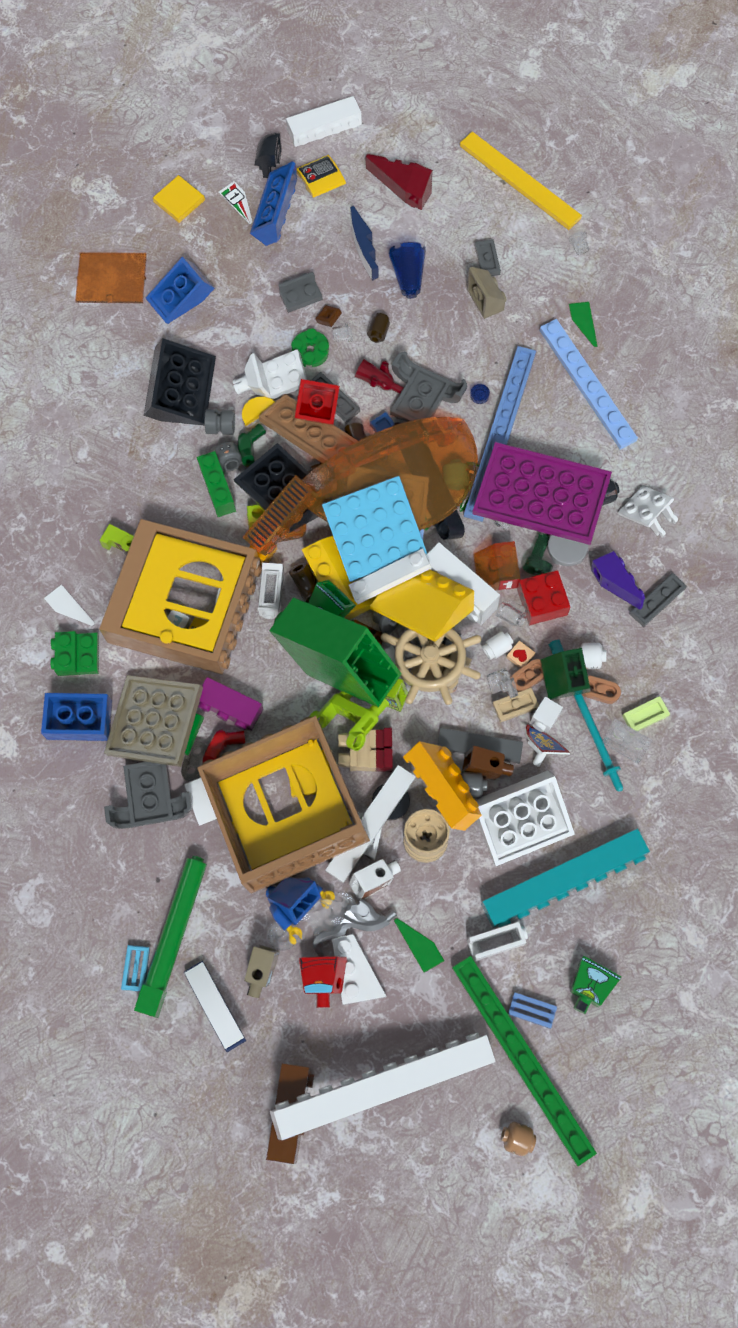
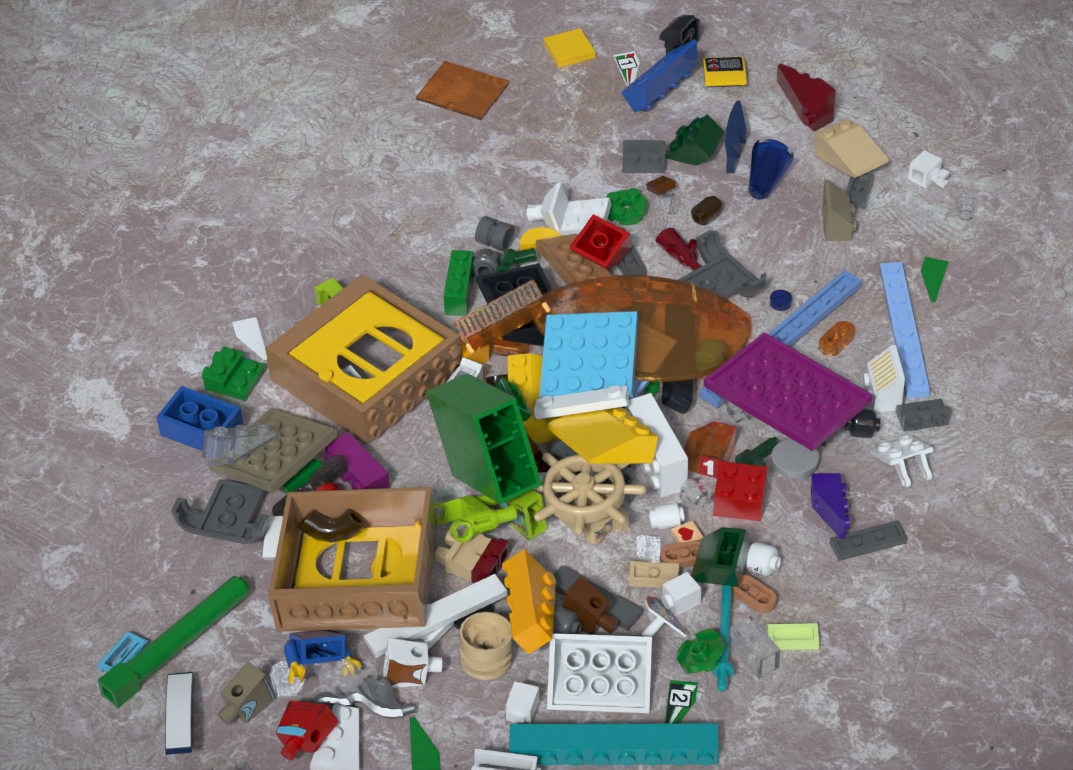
camera: 25 degrees right, 25 degrees down
black slope [143,338,216,426] -> none
blue slope [146,256,215,324] -> none
white brick [286,96,362,147] -> none
yellow tile [460,131,582,230] -> none
none -> clear slope [202,423,279,466]
none -> dark brown cylinder [297,509,365,543]
none -> clear smoke plate [309,455,348,491]
none -> white brick [506,681,540,724]
none -> sticker [664,680,698,724]
none -> dark green slope [665,114,724,166]
none -> green plate [676,629,727,674]
none -> tan slope [814,118,889,178]
none -> clear orange plate [819,321,855,356]
none -> white slope [862,345,905,412]
none -> dark grey bracket [896,398,950,432]
none -> white brick [908,150,949,188]

